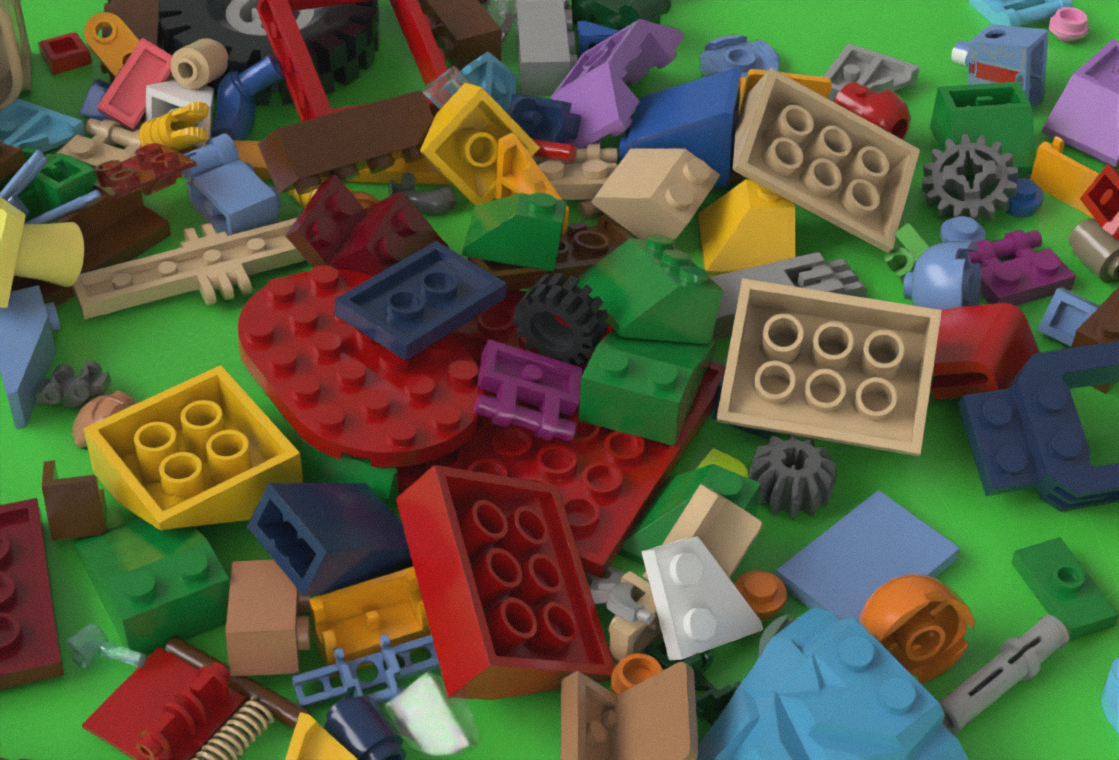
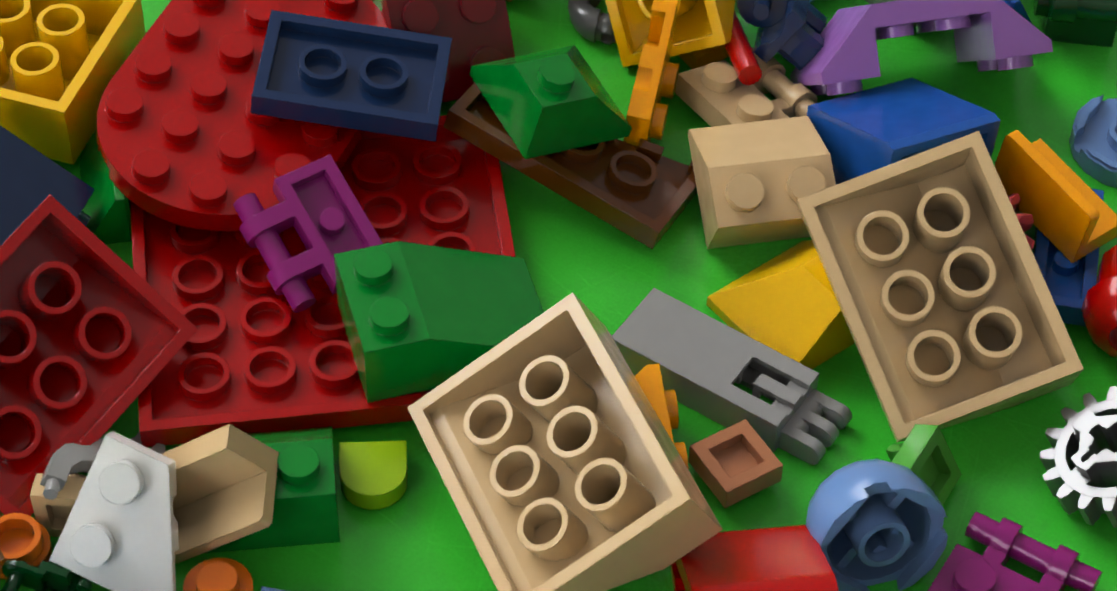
camera: 55 degrees right, 5 degrees up
black tyre [513,273,609,365] -> none
green slope [577,234,724,345] -> none
dark grey gear [749,435,837,520] -> none
medium blue plate [940,216,985,242] -> none

